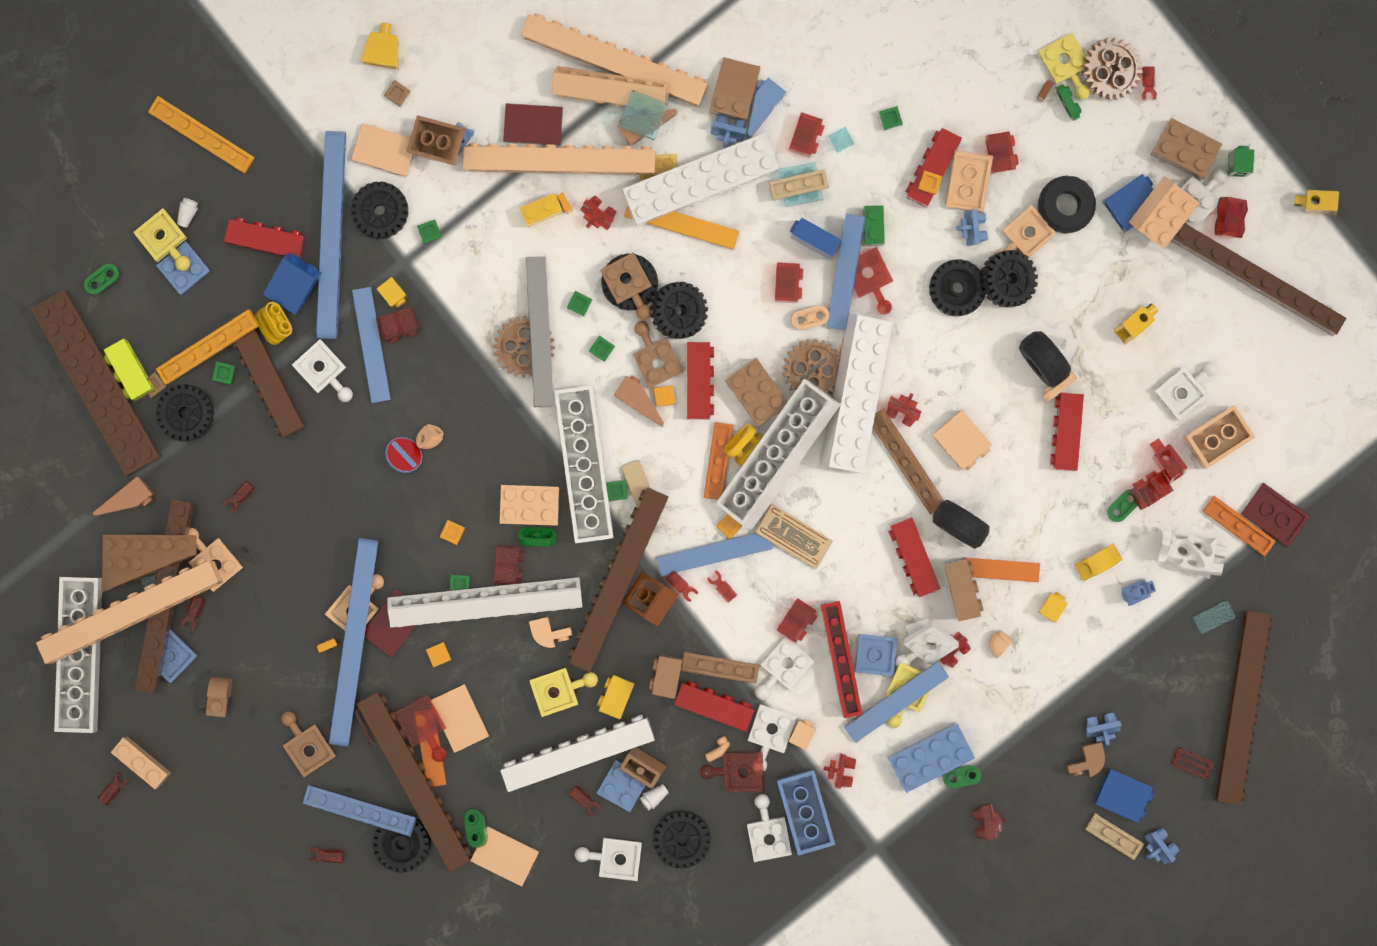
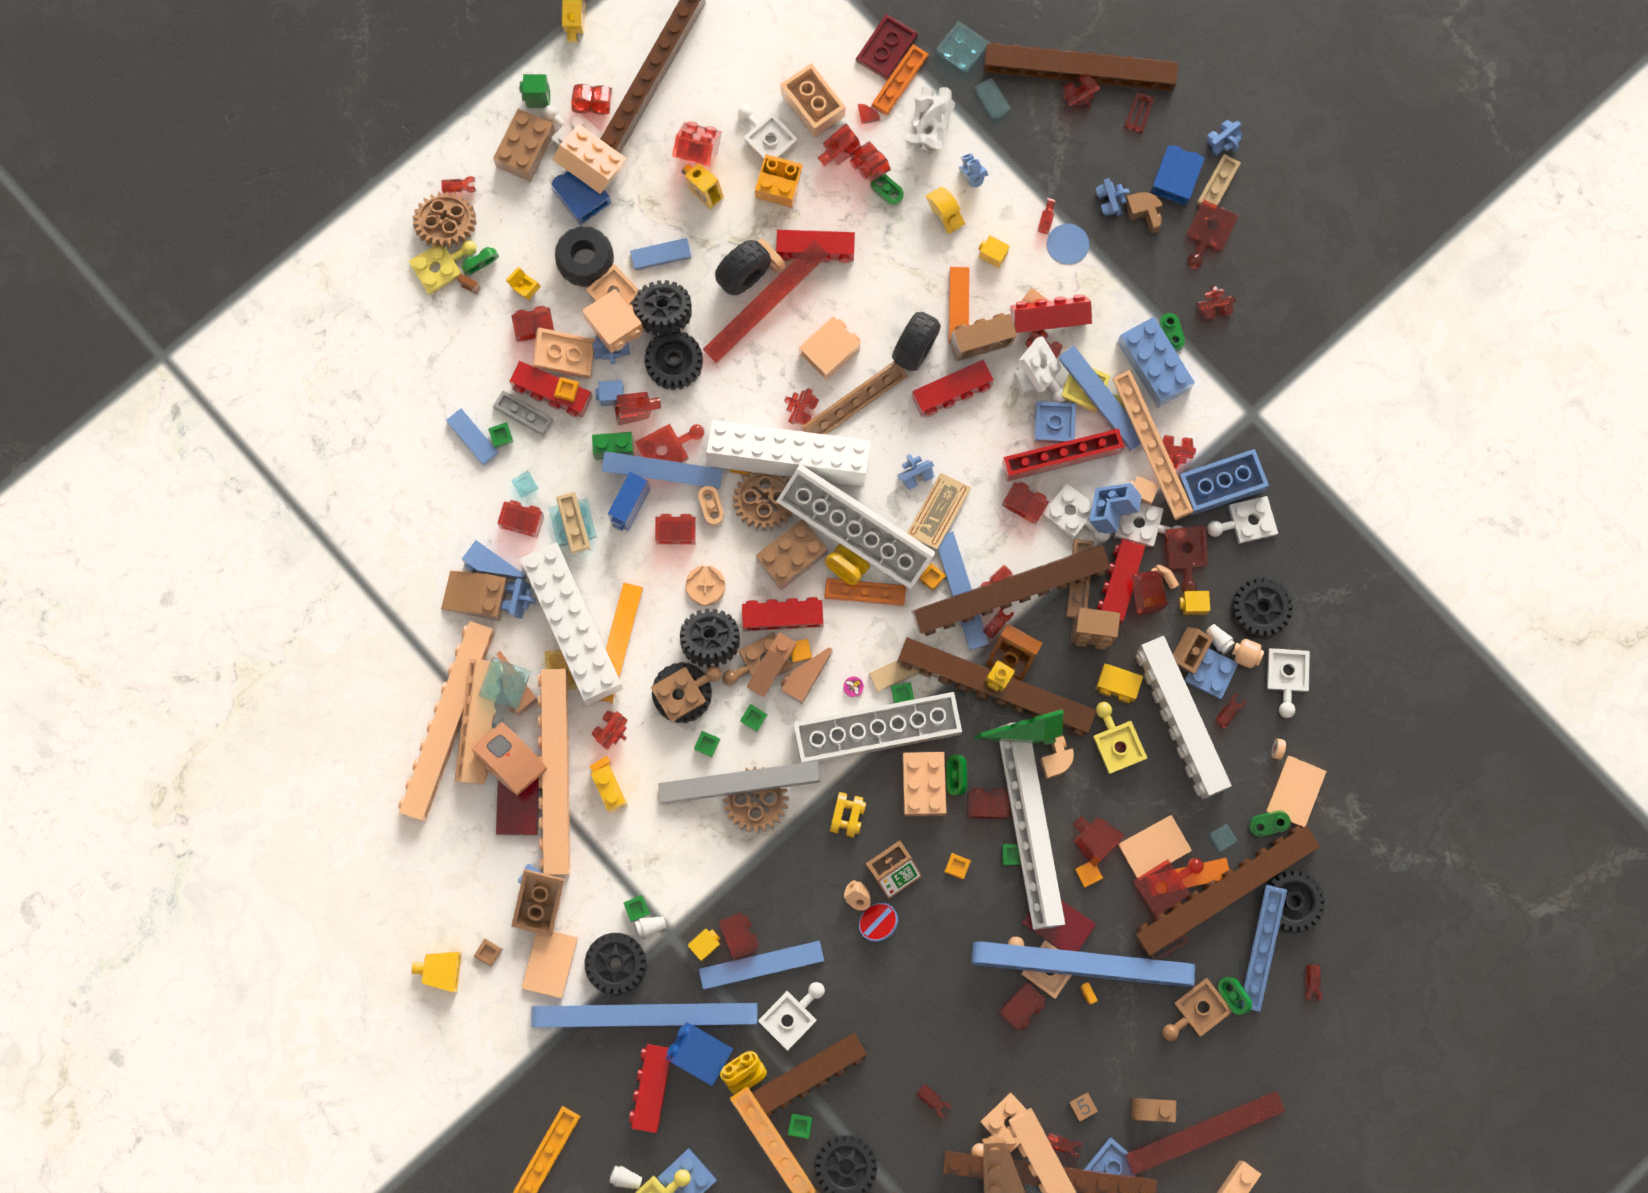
camera: 95 degrees left, 10 degrees down
none -> medium blue tile [446,408,499,466]
none -> nougat slope [472,722,547,796]
none -> light grey tile [493,390,554,437]
none -> yellow bracket [506,267,541,301]
none -> light nougat brick [582,289,644,353]
none -> medium blue brick [595,380,625,406]
none -> clear red torso [614,392,661,425]
none -> medium blue tile [630,238,691,271]
none -> white cone [634,916,666,939]
none -> clear red brick [672,121,722,166]
none -> light nougat tile [686,566,726,606]
none -> clear red plate [703,240,829,364]
none -> nougat slope [747,632,797,698]
none -> light orange slope [755,154,803,208]
none -> yellow brick [830,792,866,837]
none -> tile [843,676,864,697]
none -> clear red tile [857,104,880,124]
none -> medium nougat slope [865,841,922,899]
none -> medium blue hips [897,454,935,490]
none -> reddish brown brick [911,545,1111,636]
none -> clear light blue plate [936,21,989,74]
none -> green wedge [974,709,1064,745]
none -> yellow bracket [985,661,1015,691]
none -> clear red brick [998,982,1046,1030]
none -> red brick [1010,294,1092,333]
none -> clear red bar [1037,198,1056,234]
none -> medium blue sticker [1047,224,1089,264]
none -> clear red hips [1063,73,1100,108]
none -> medium nougat tile [1069,1093,1098,1121]
none -> clear red torso [1073,816,1125,867]
none -> medium blue brick [1089,483,1142,534]
none -> light nougat tile [1112,370,1194,520]
none -> clear red tile [1124,1091,1285,1175]
none -> clear red slope [1131,571,1169,614]
none -> yellow brick [1179,591,1210,615]
none -> clear red plate [1186,199,1239,268]
none -> clear light blue tile [1208,823,1238,852]
none -> green plate [1218,977,1252,1015]
none -> light nougat head [1232,639,1264,668]
none -> light nougat tile [1271,738,1286,760]

